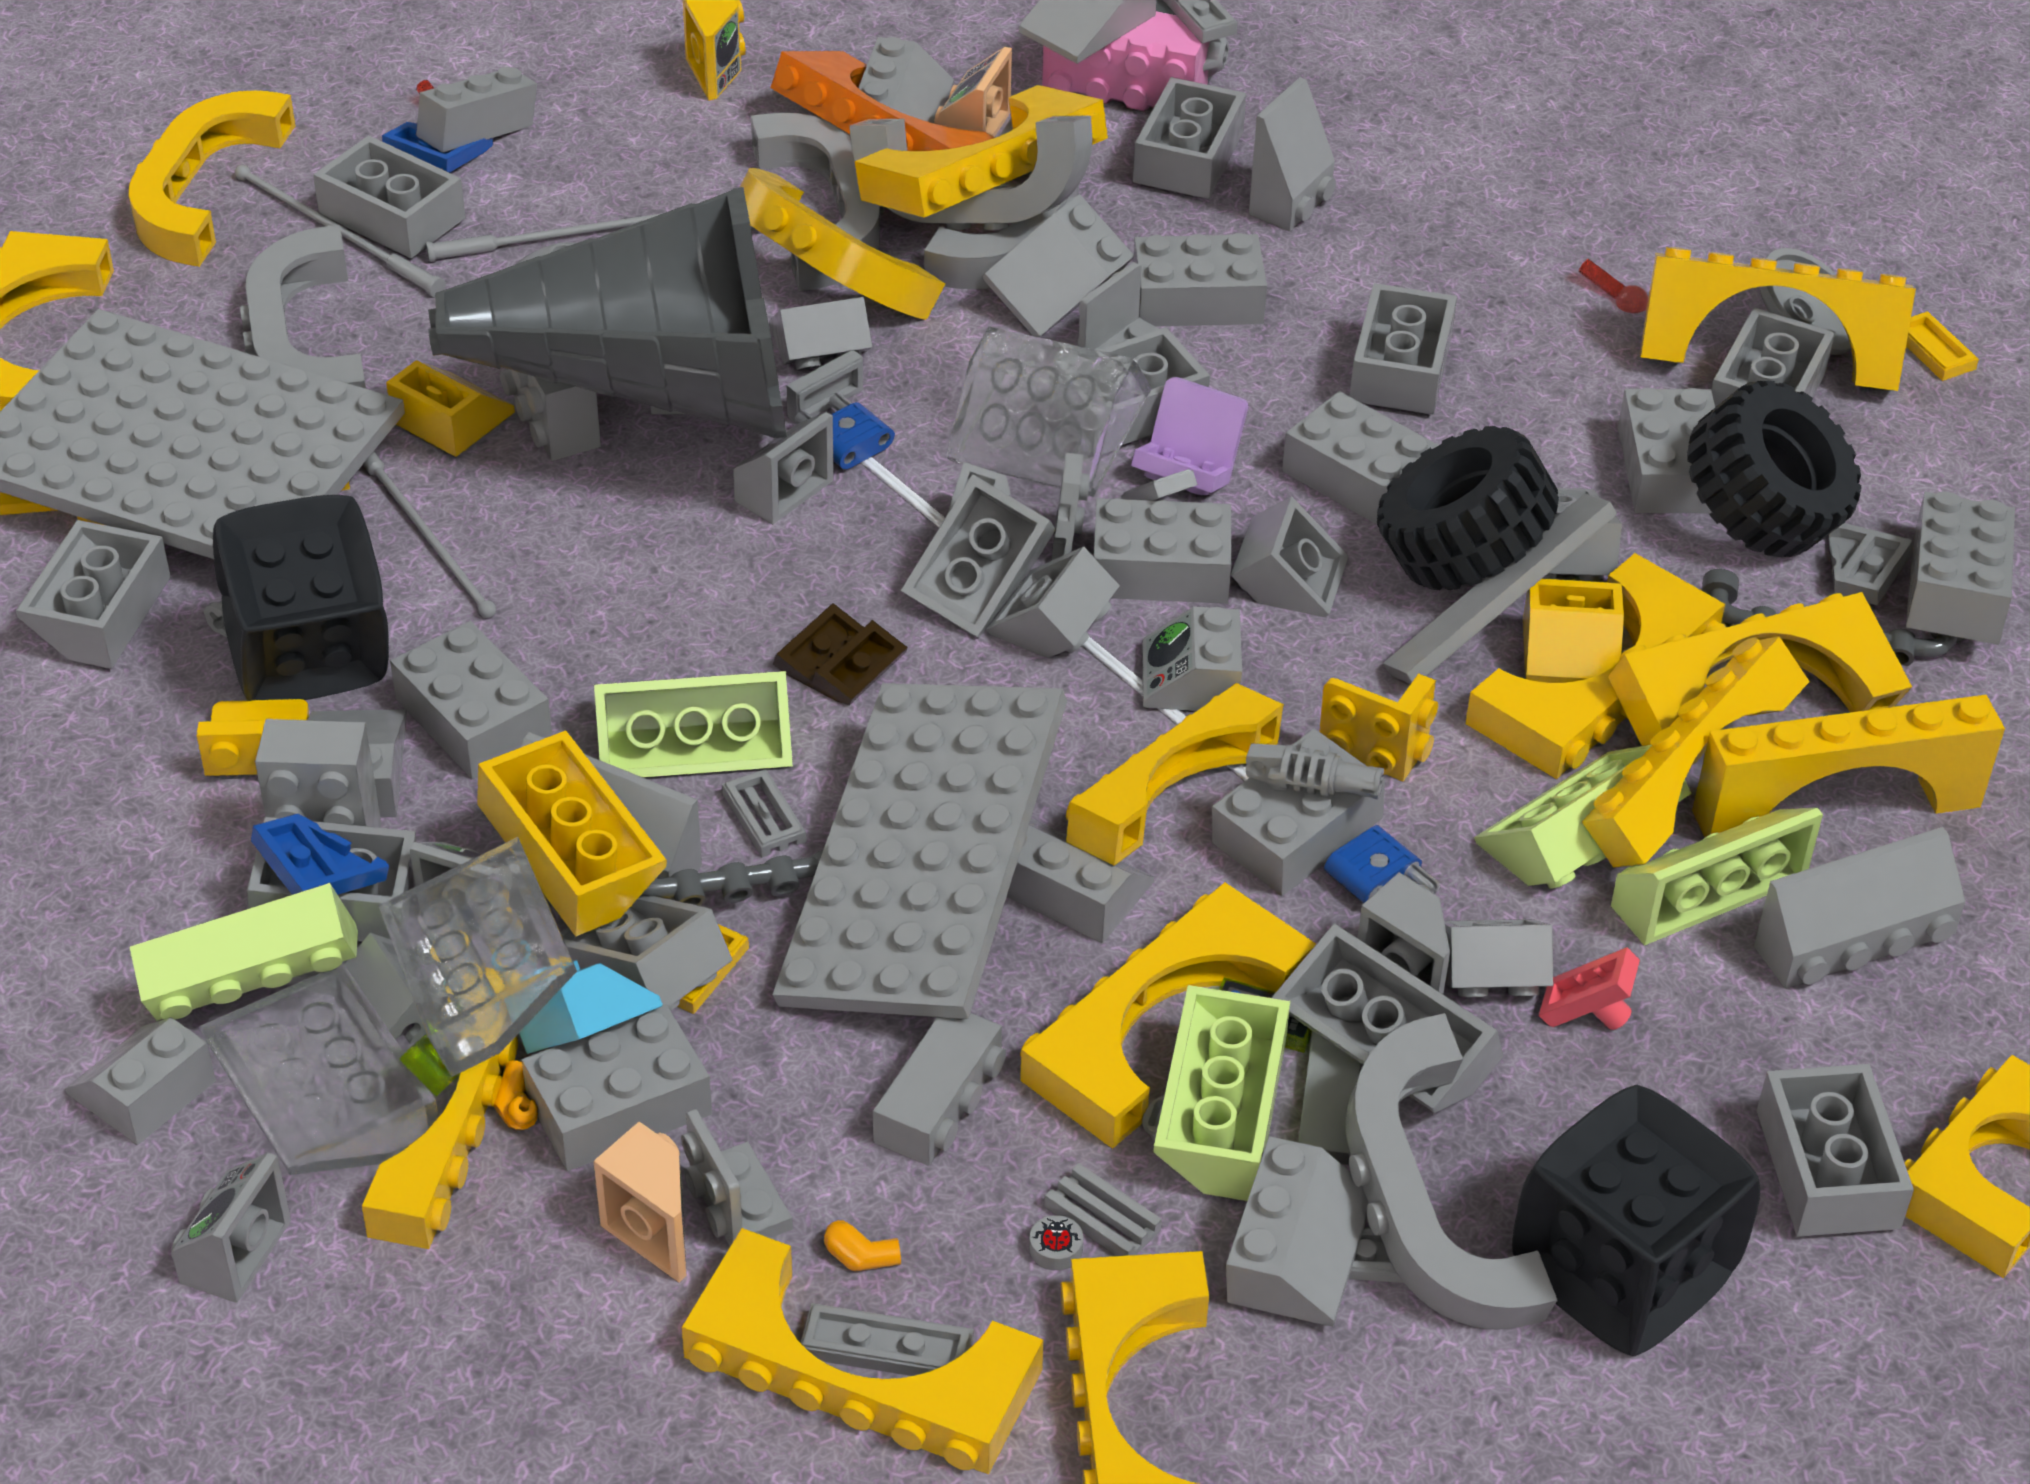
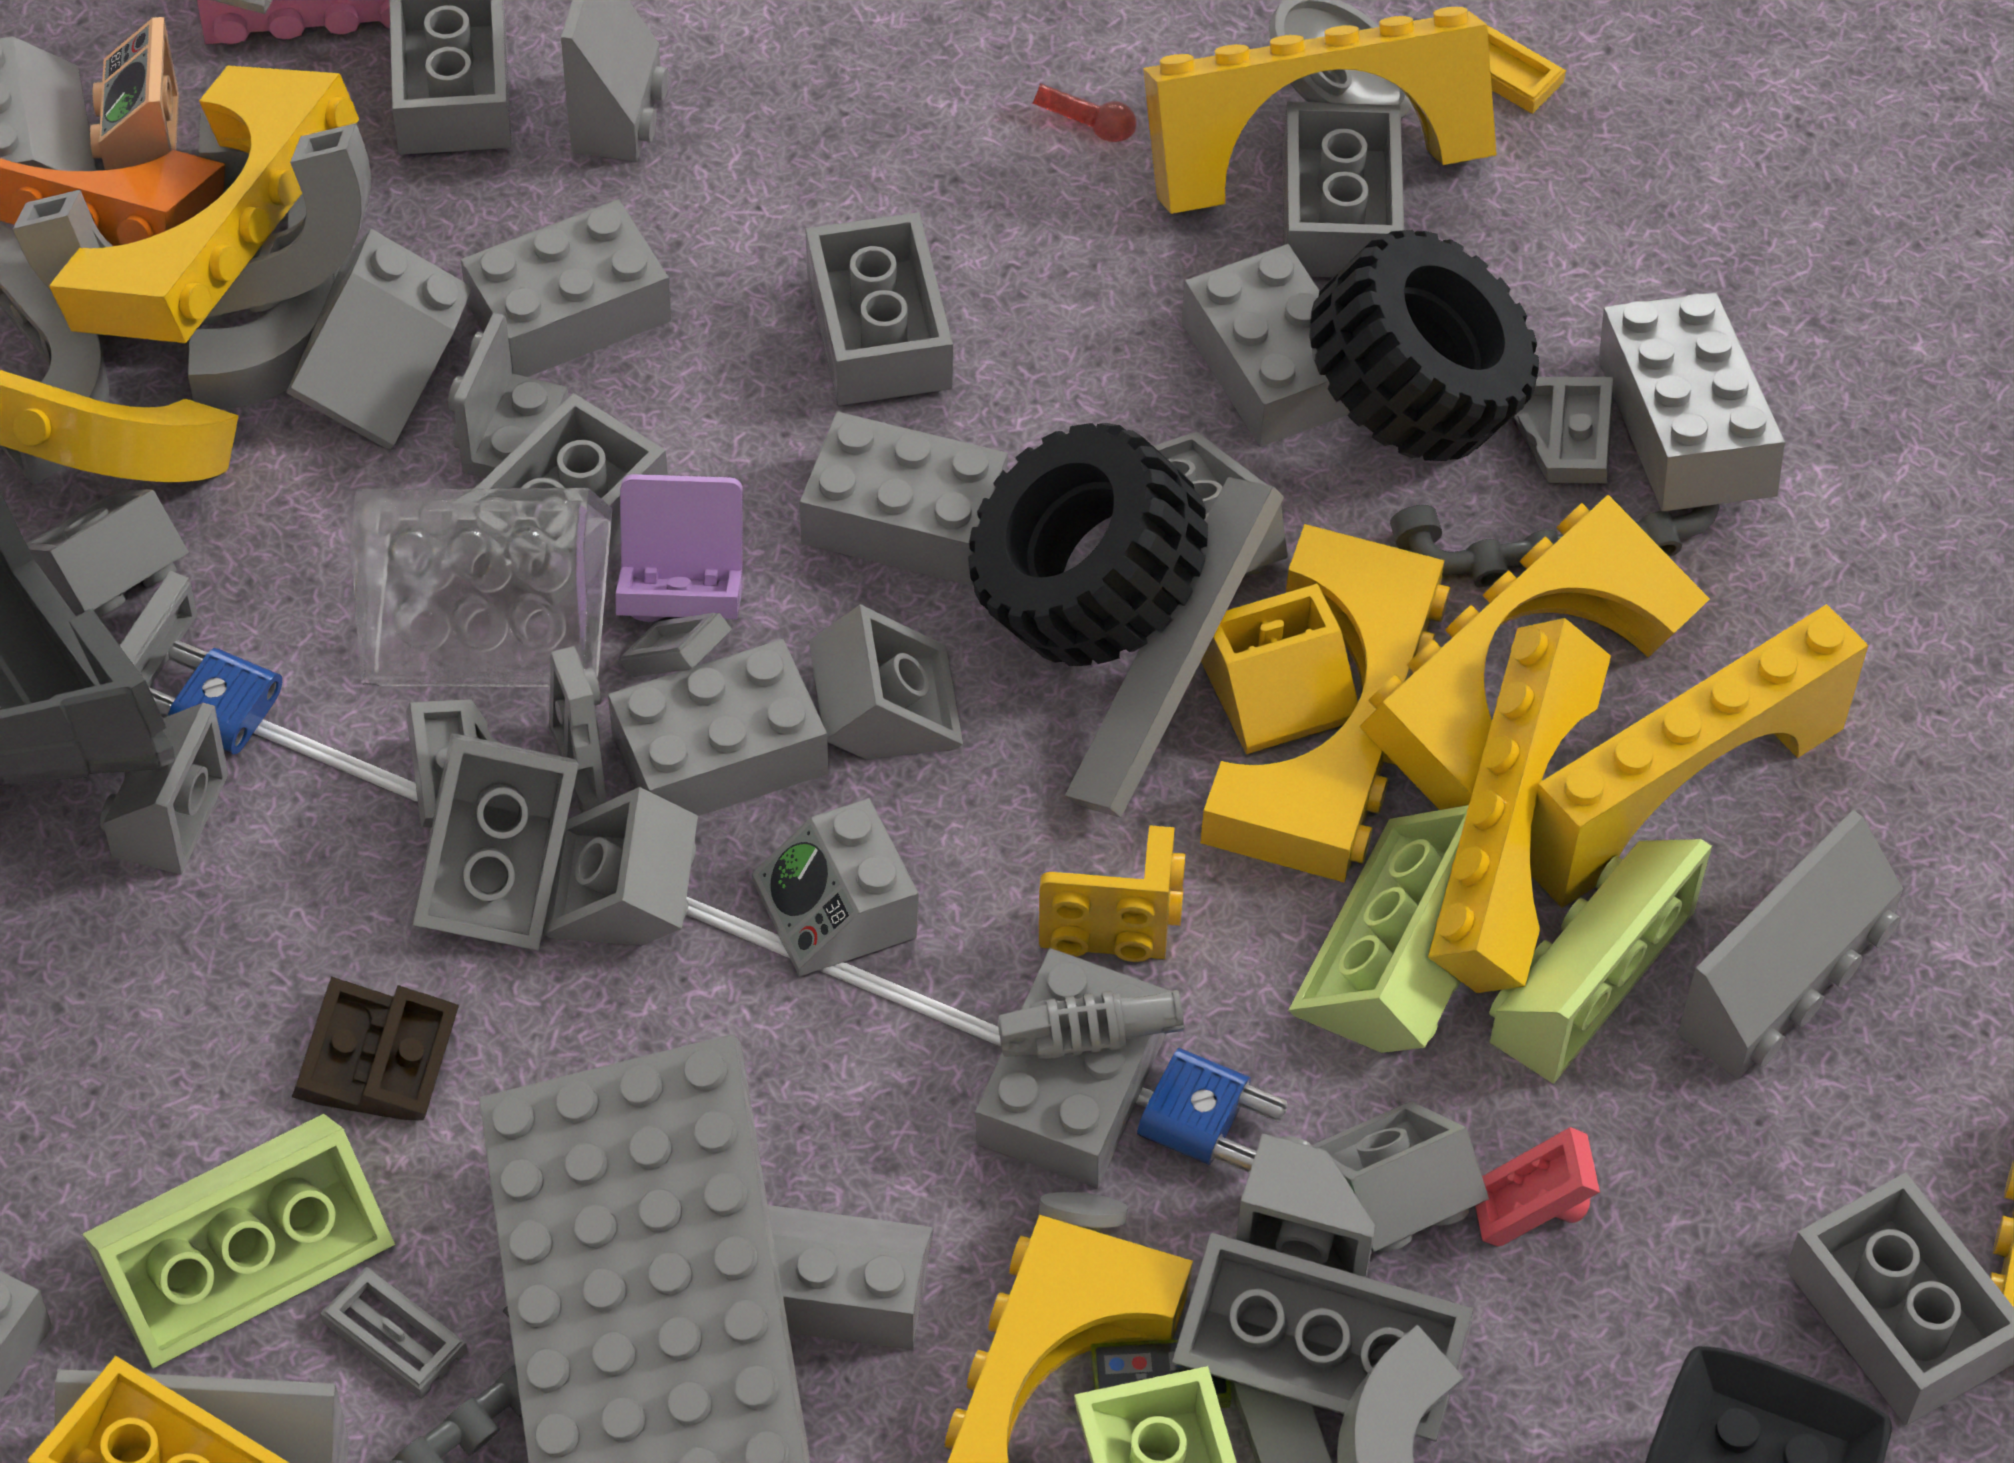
camera: 25 degrees left, 10 degrees up
yellow arch [1066,683,1284,866] -> none
none -> light grey piece [1039,1192,1128,1233]

